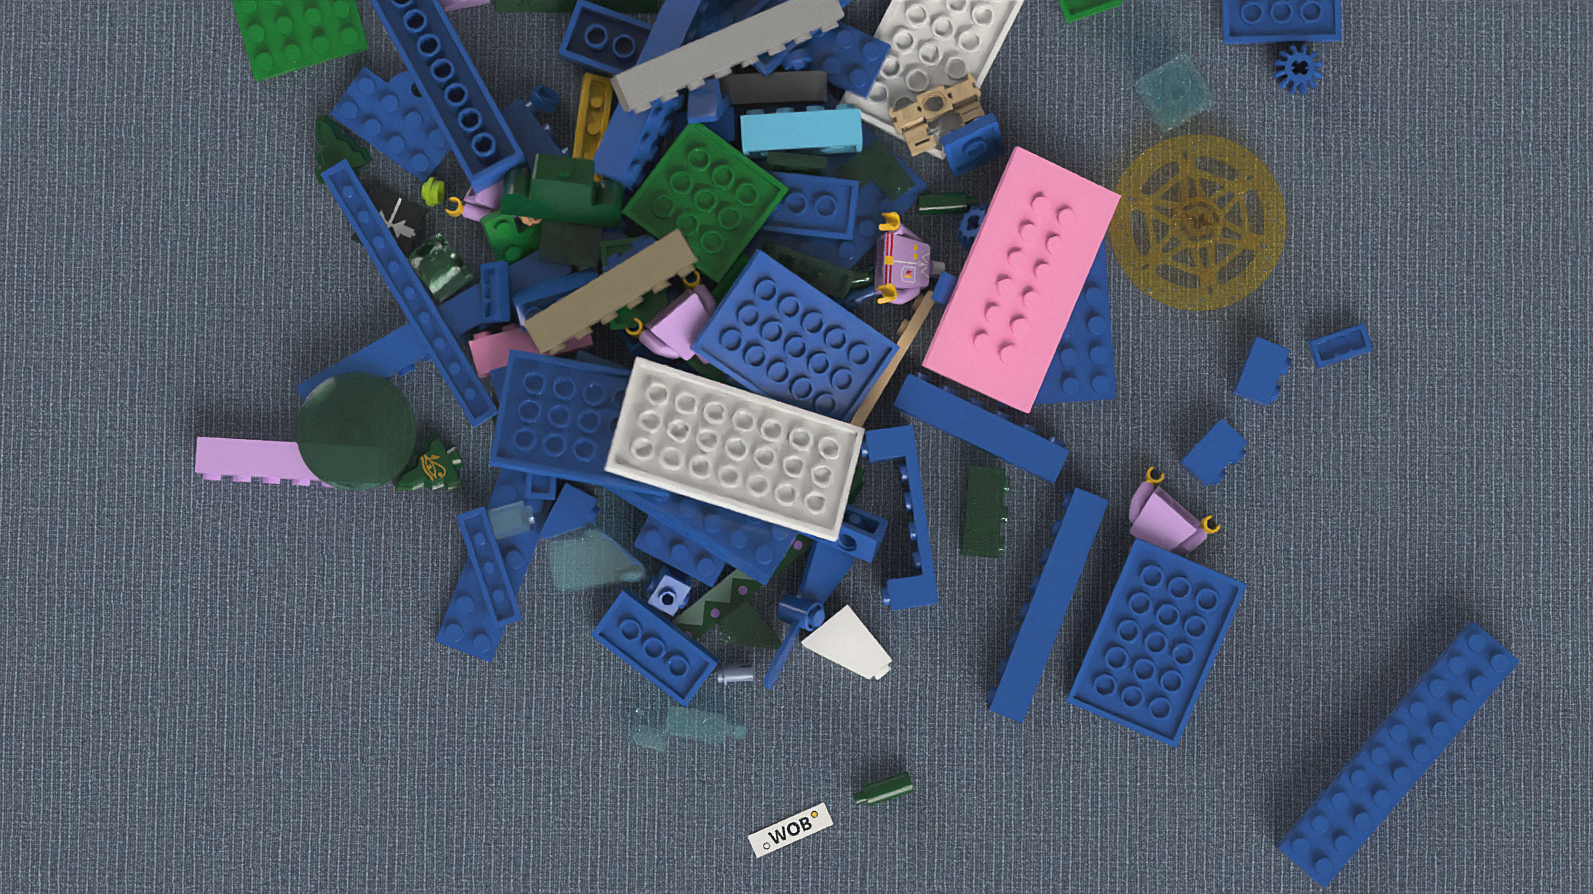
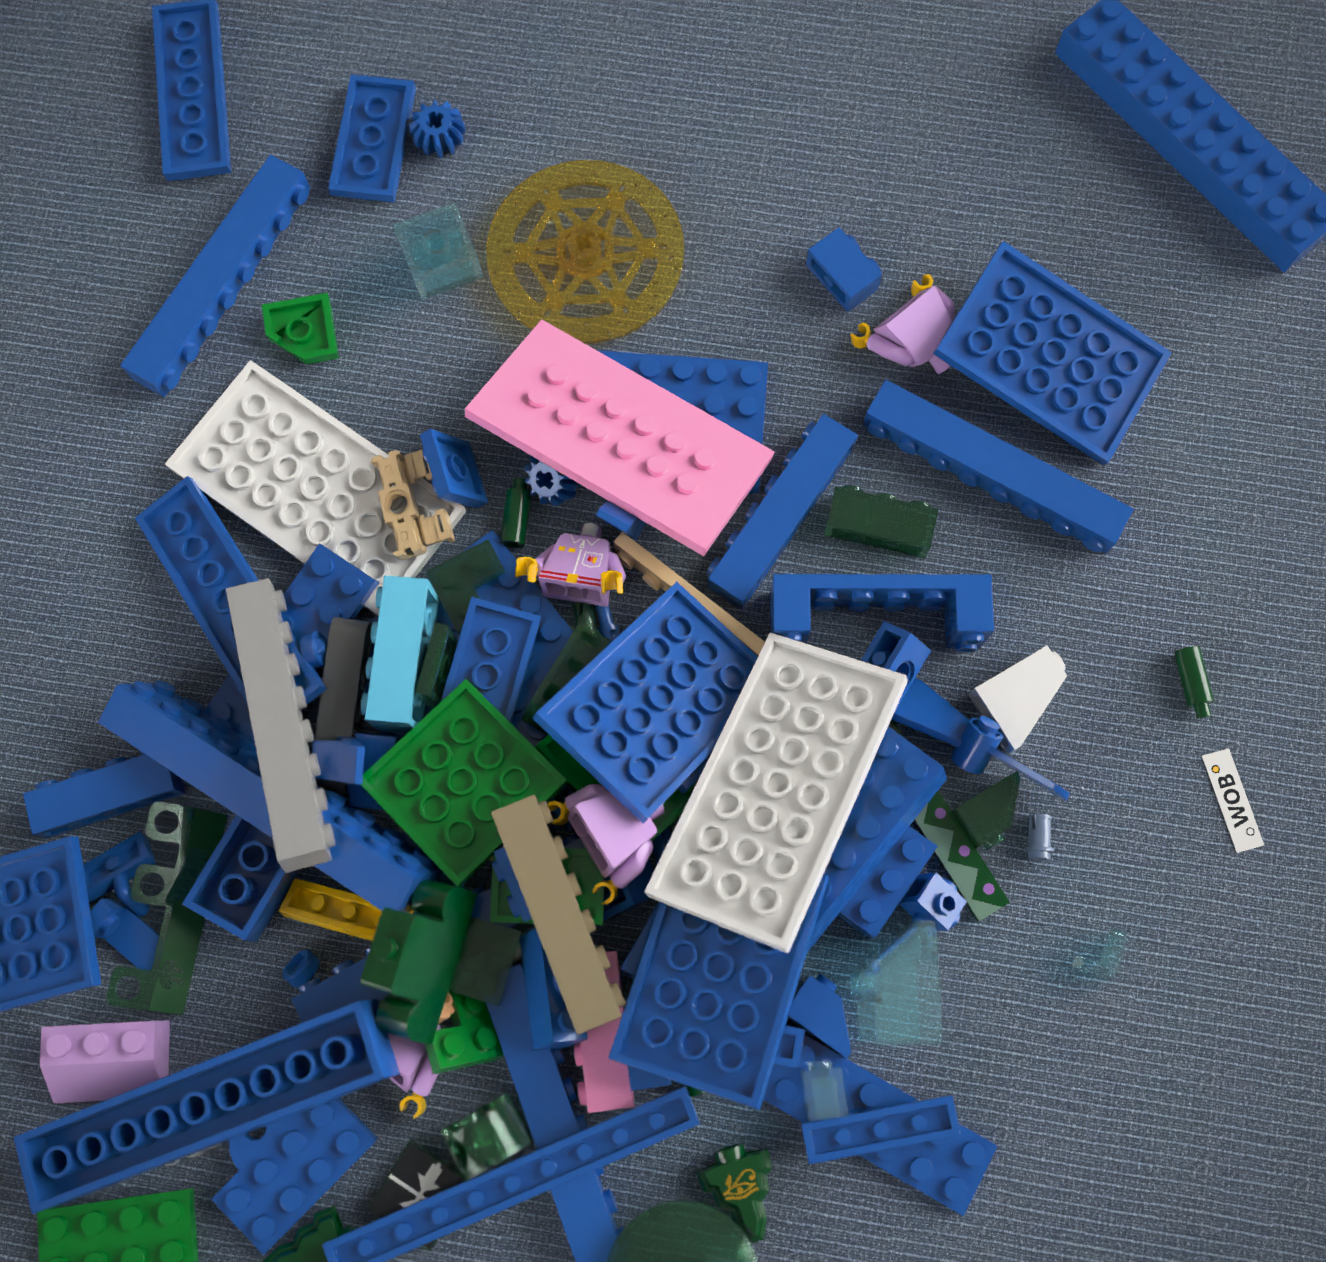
camera: 75 degrees left, 10 degrees down
lime plate [421,177,445,207] -> none
blue plate [480,261,510,324] -> none
blue plate [591,588,720,707] -> none
clear light blue plate [664,705,748,745] -> none
blue brick [1232,337,1292,407] -> none
blue plate [1307,322,1374,370] -> none

